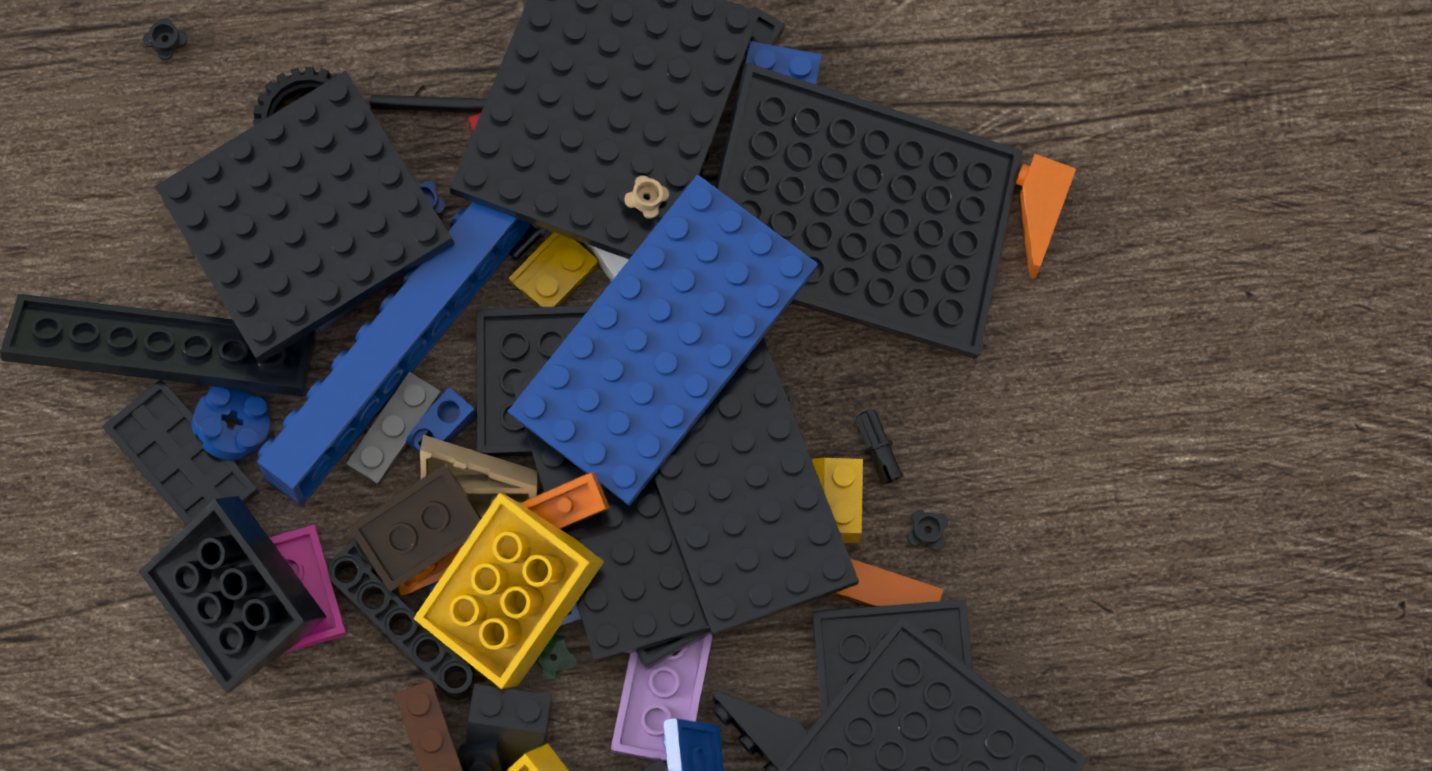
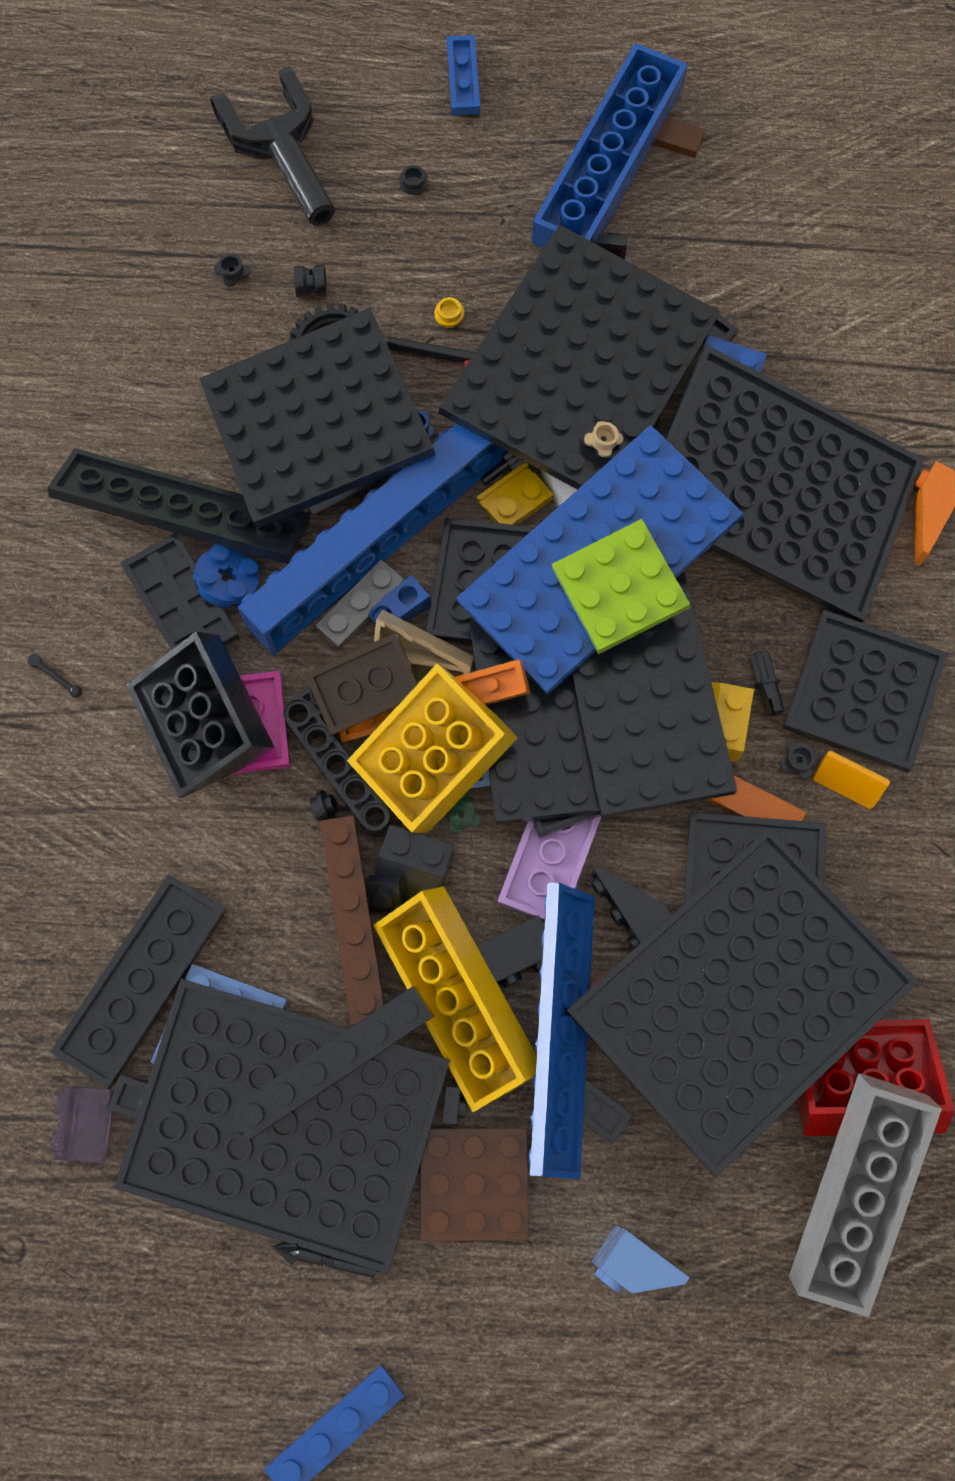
camera: 15 degrees right, 0 degrees up
none -> black hinge [27,654,82,698]
none -> black wheel [294,265,327,297]
none -> black plate [310,790,338,822]
none -> yellow plate [434,297,464,328]
none -> lime plate [551,519,690,654]
none -> black plate [782,610,948,773]
none -> light orange slope [813,751,890,809]

